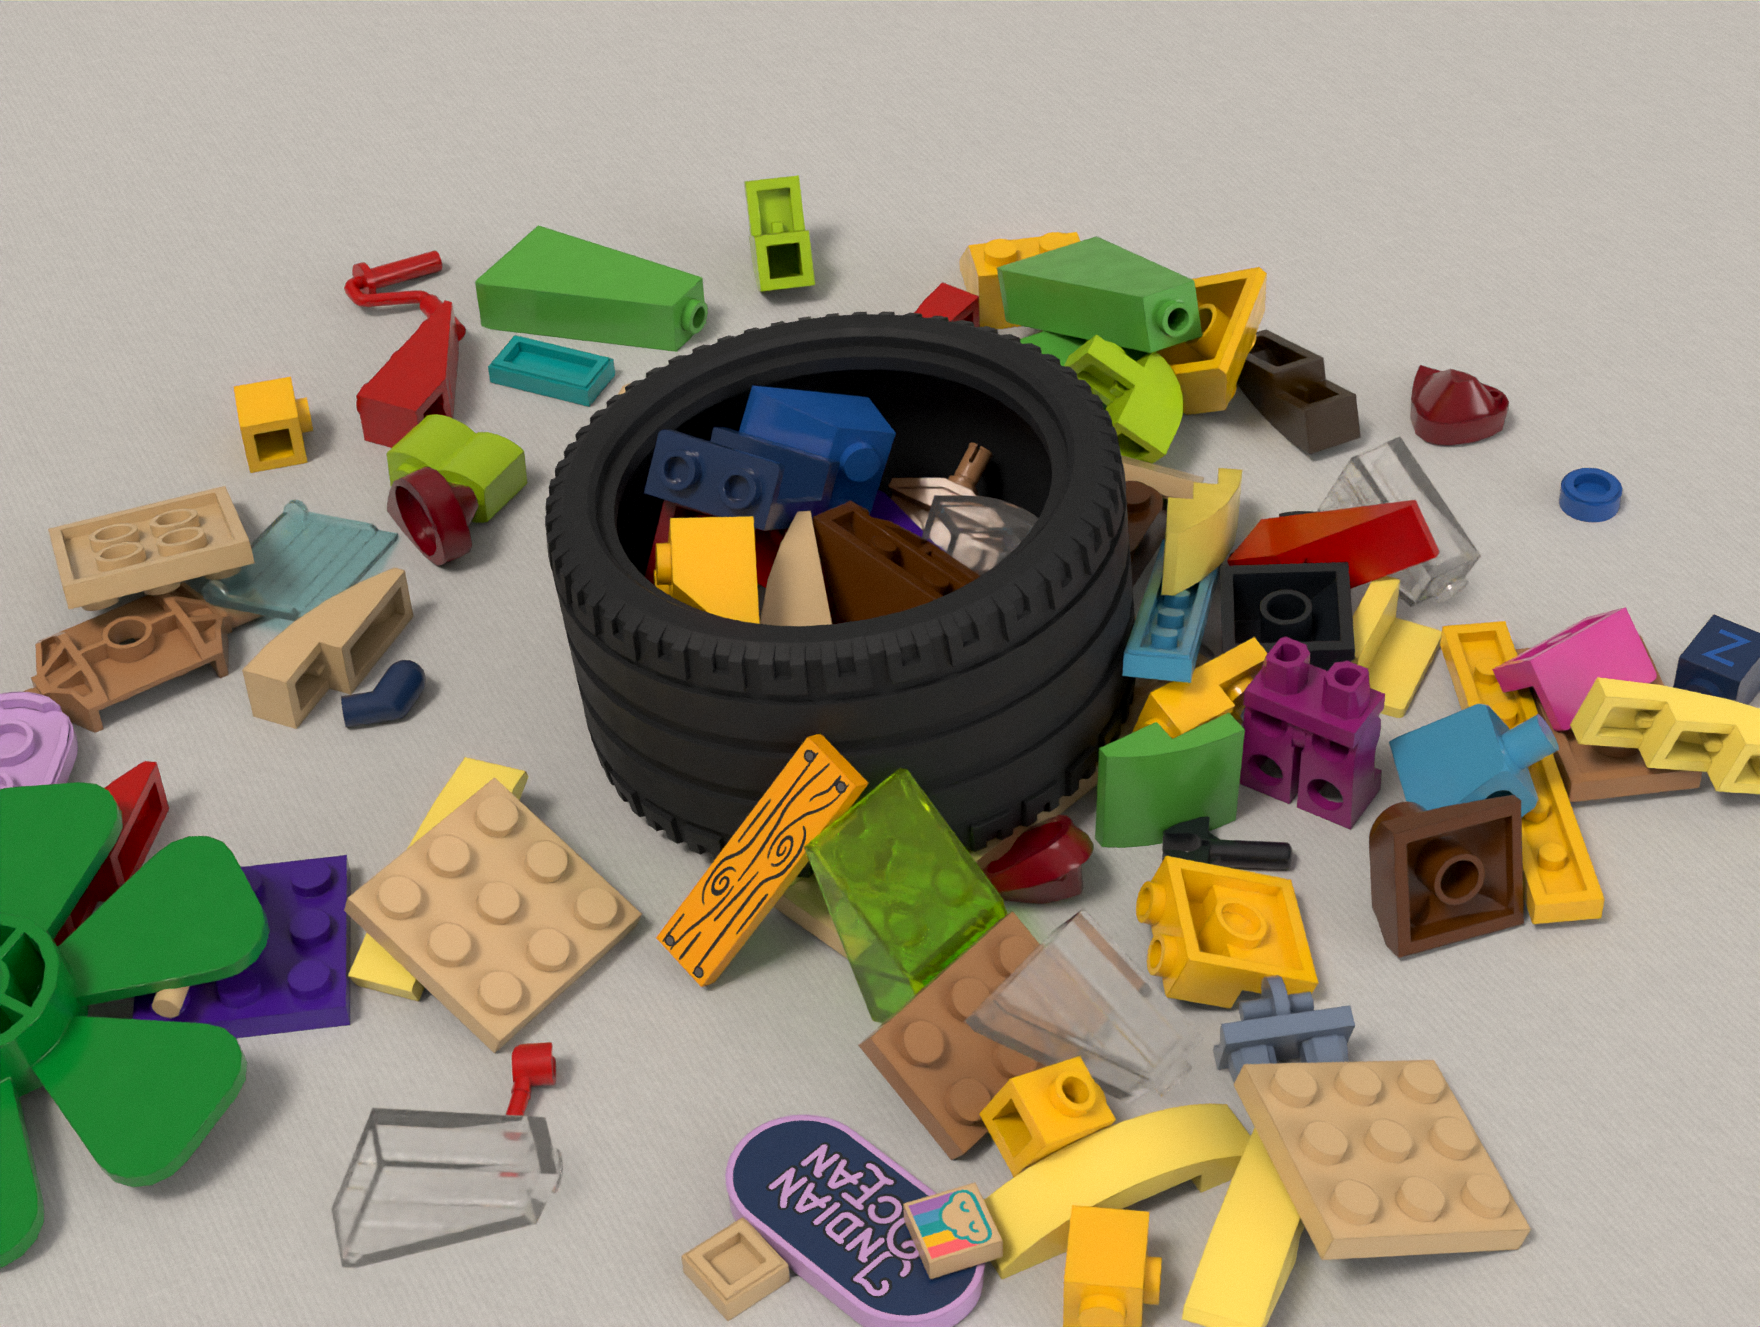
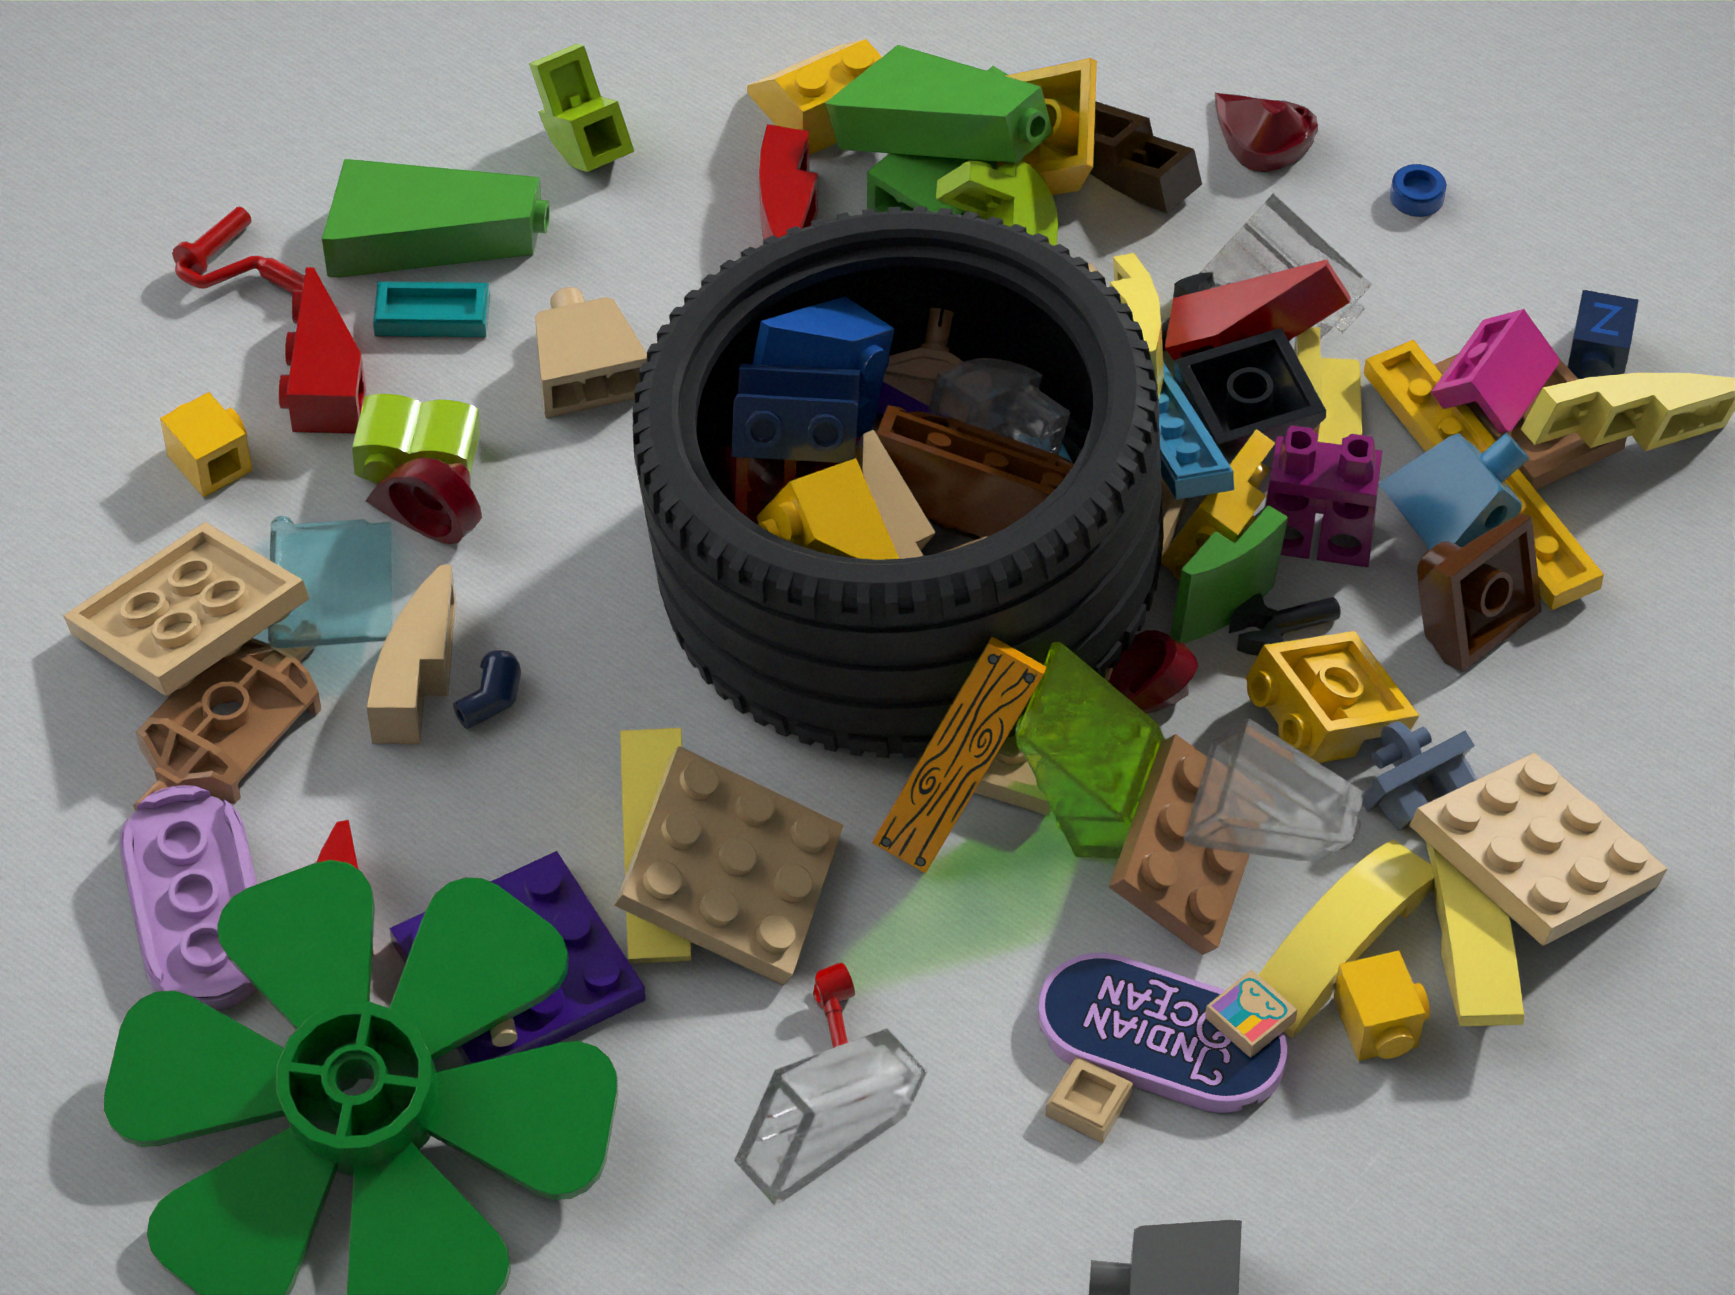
camera: 25 degrees left, 10 degrees up
yellow brick [979,1056,1116,1177] -> none

